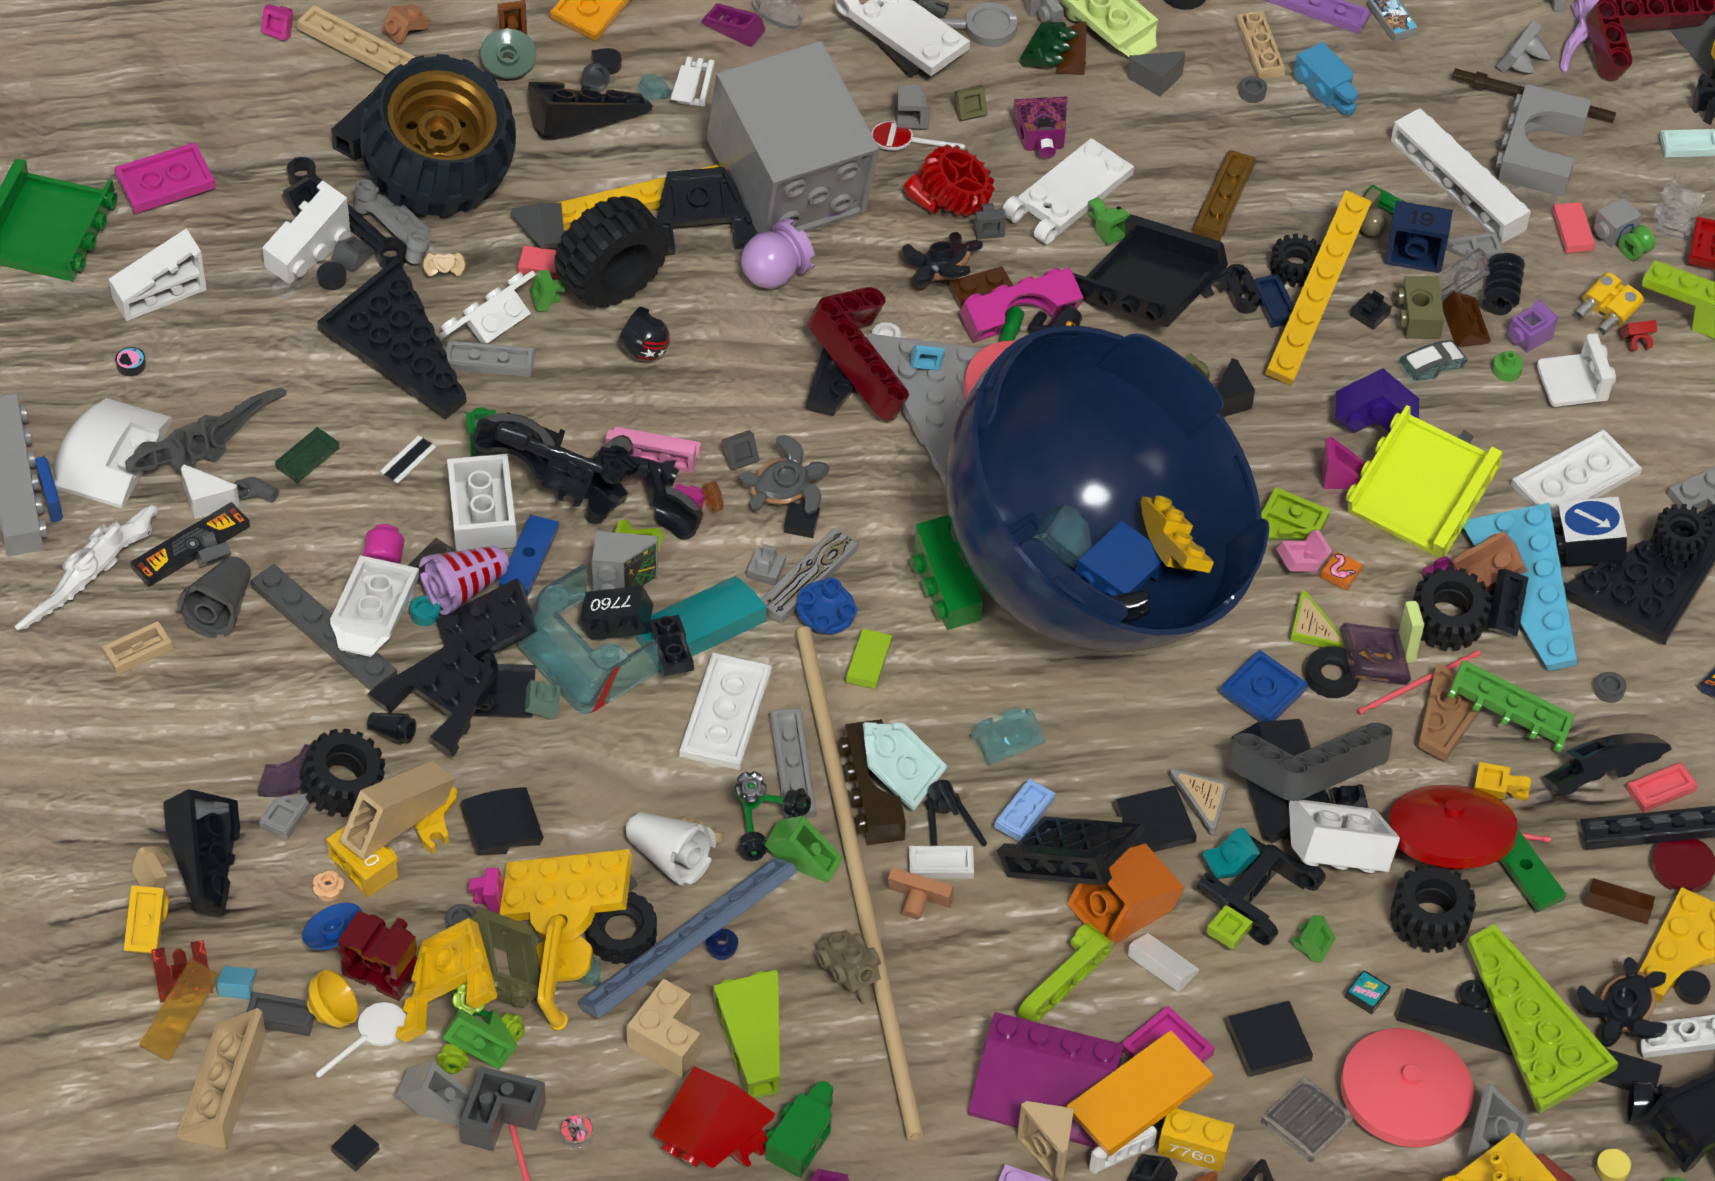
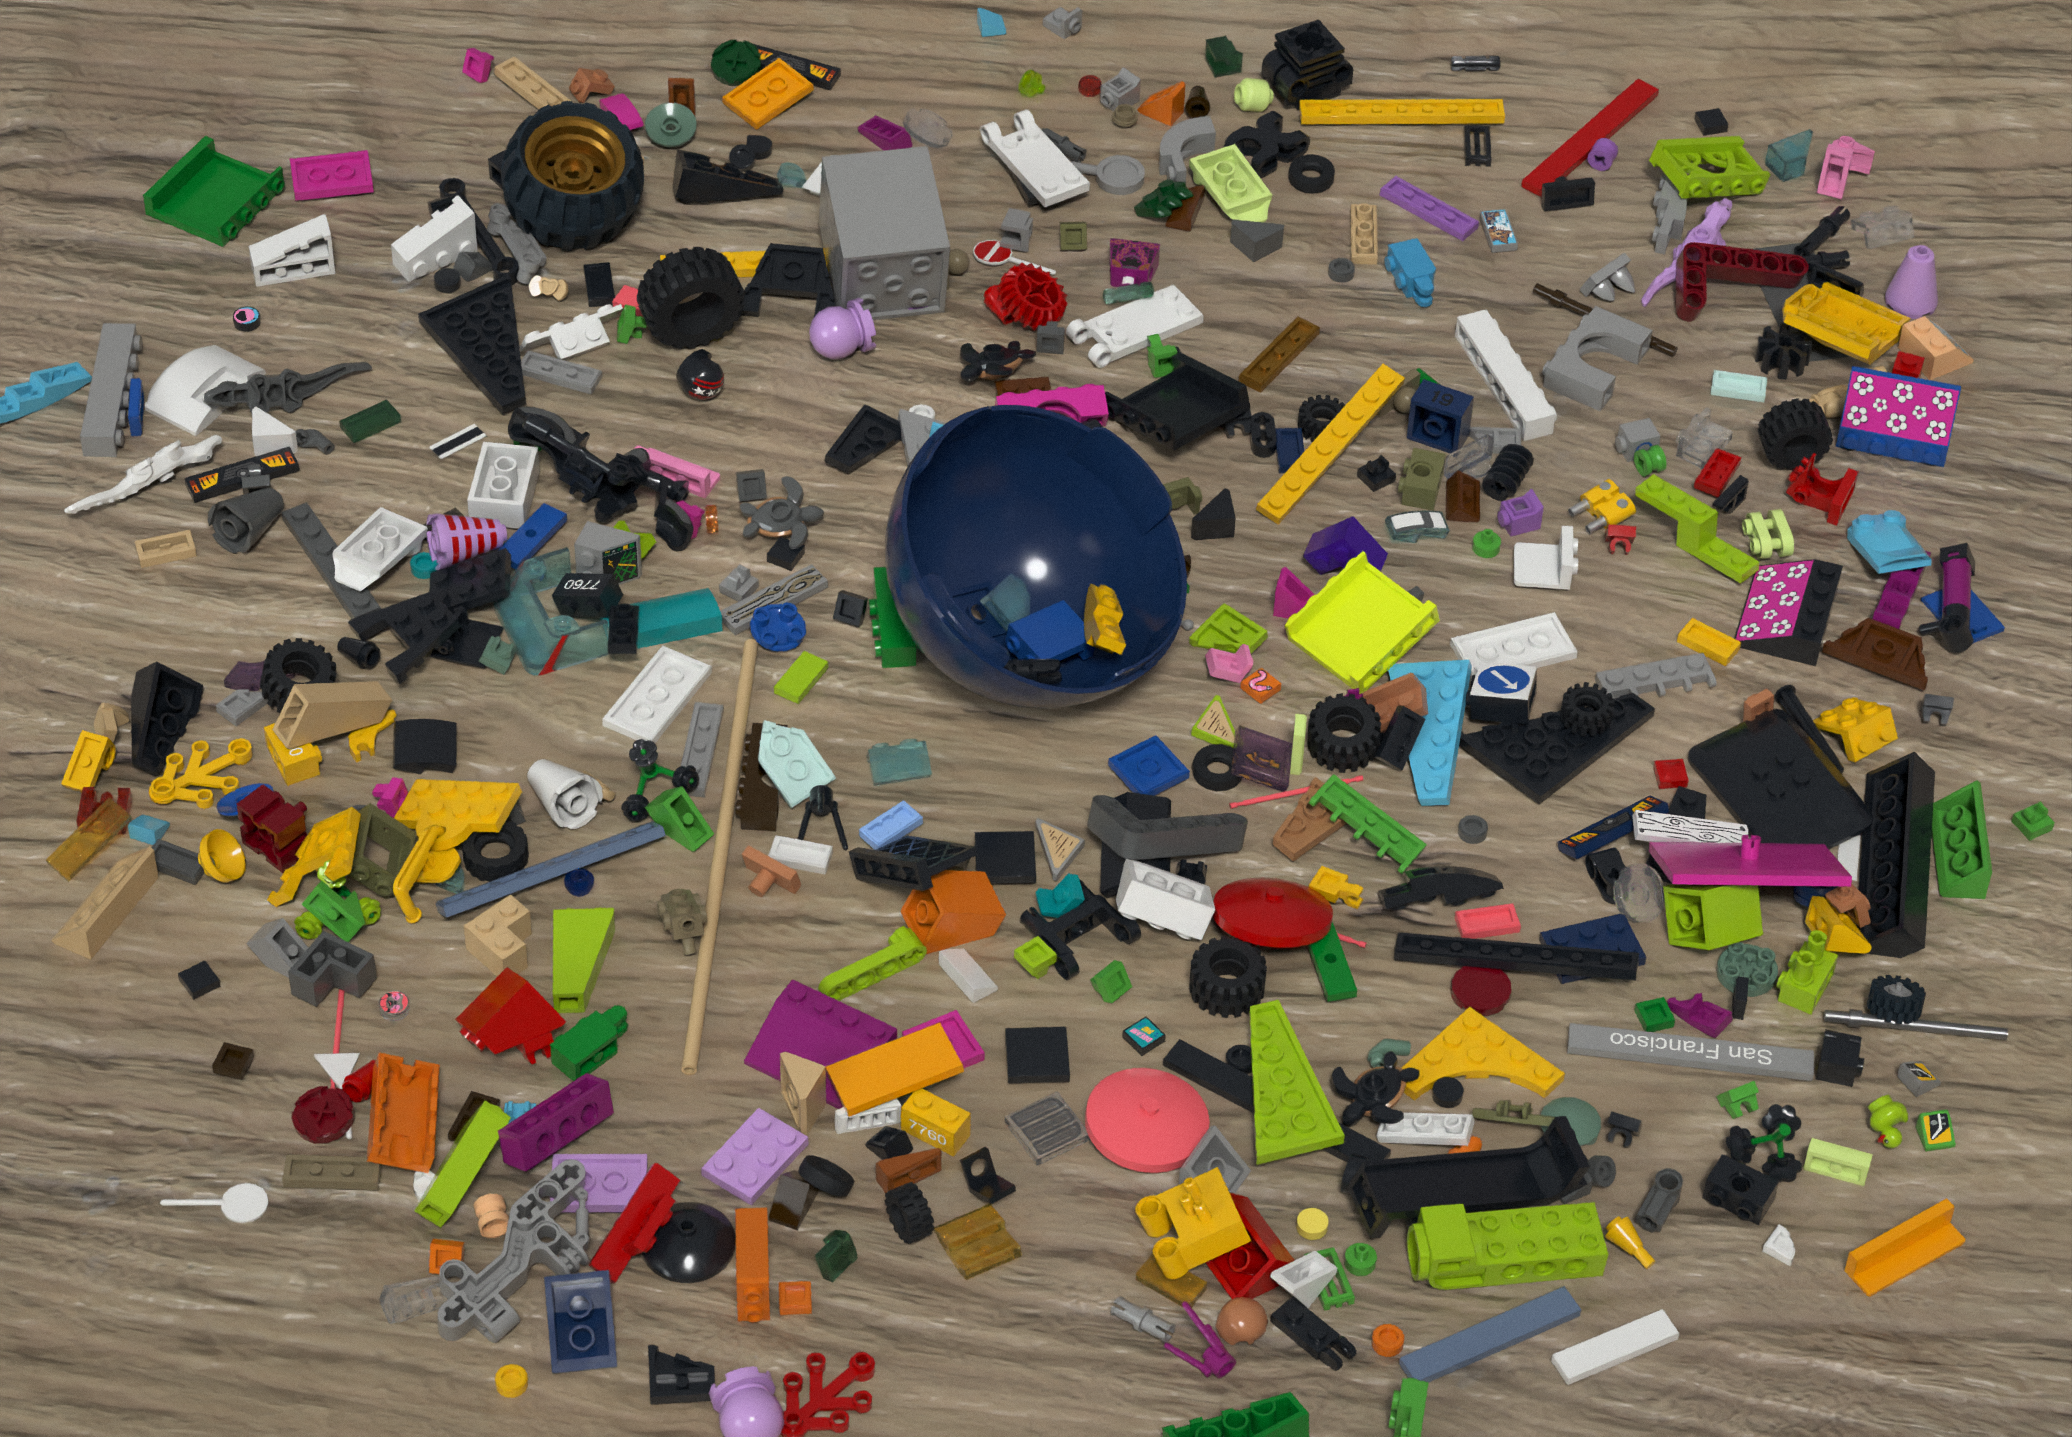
camera: 15 degrees right, 5 degrees down
light nougat plate [312,870,344,901] -> none
white piece [316,1002,406,1078] -> none
dark pink head [362,524,405,564] -> none
dark grey slope [511,203,564,249] -> none
dark red beam [807,287,909,421] -> none
coral tile [1552,202,1595,253] -> none
reddish brown slope [1585,878,1655,925] -> none
none -> yellow plant [149,738,253,809]
none -> black tile [583,262,615,307]
none -> dark pink slope [599,93,644,130]
none -> black tile [833,590,868,627]
none -> clear green axle [1103,281,1154,305]
none -> sand green arm [1367,1038,1411,1068]

